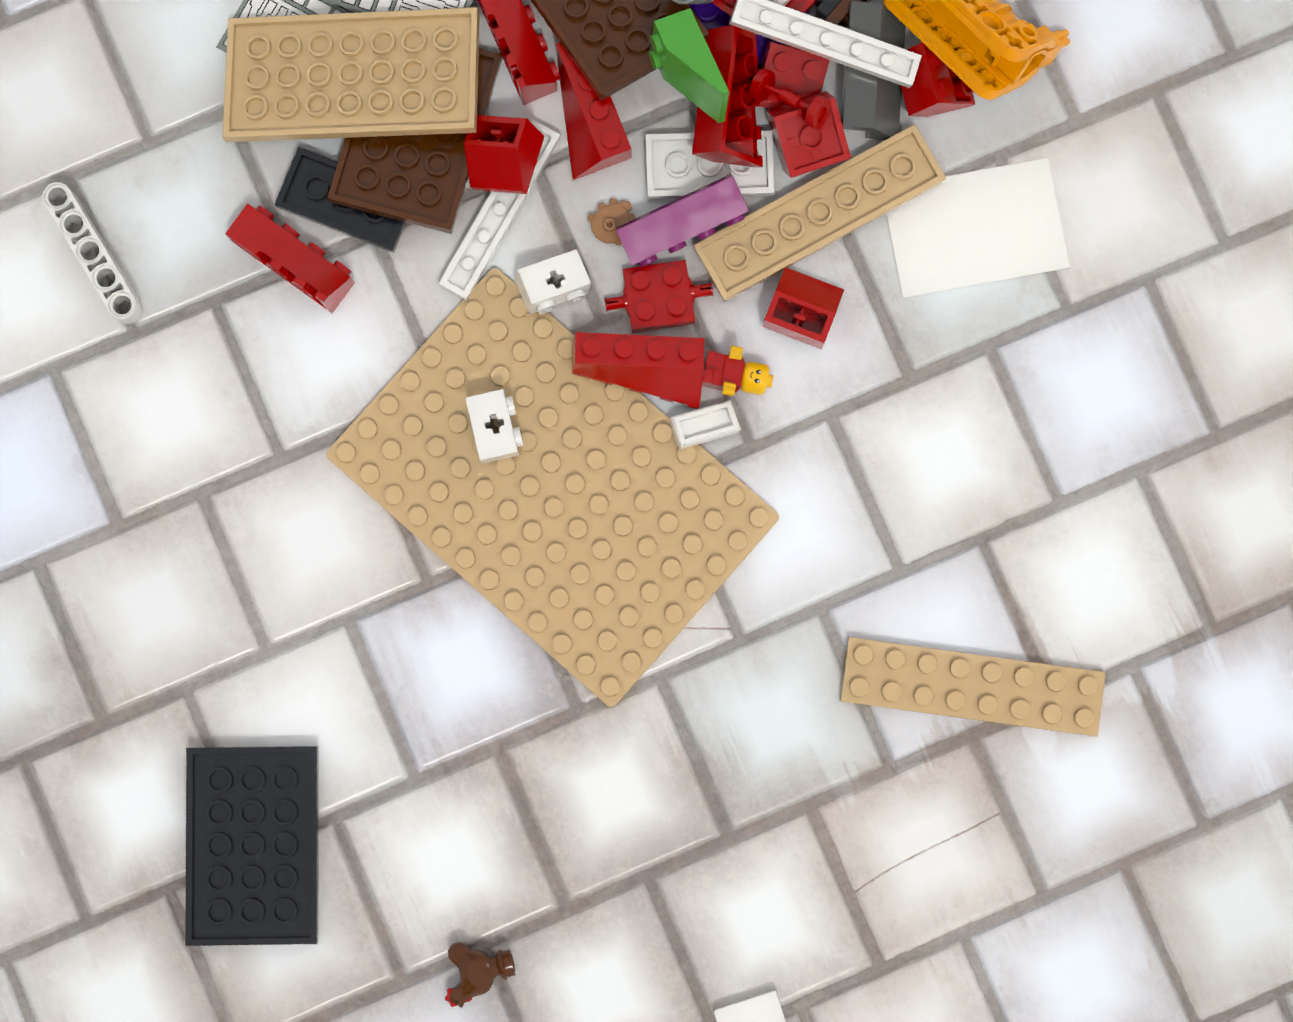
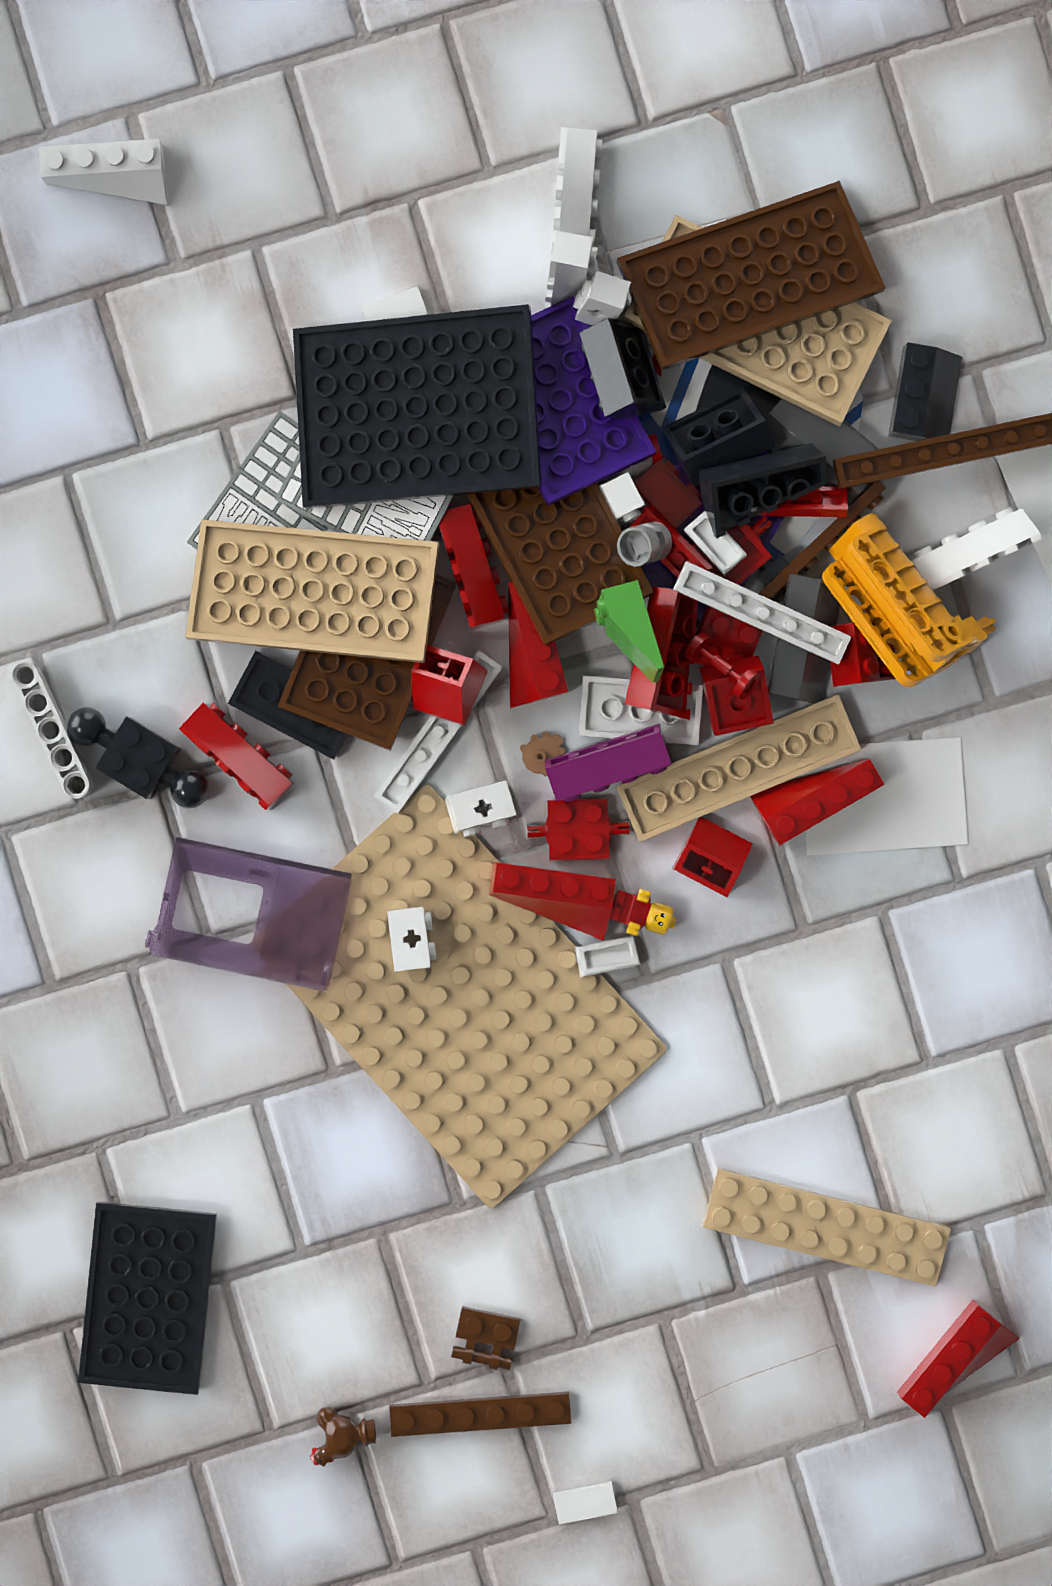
camera: 10 degrees right, 5 degrees up
none -> black brick [67,707,209,809]
none -> clear purple piece [145,837,352,992]
none -> reddish brown plate [389,1391,571,1437]
none -> reddish brown plate [451,1306,520,1370]
none -> red wedge [749,759,885,846]
none -> red wedge [897,1300,1020,1418]

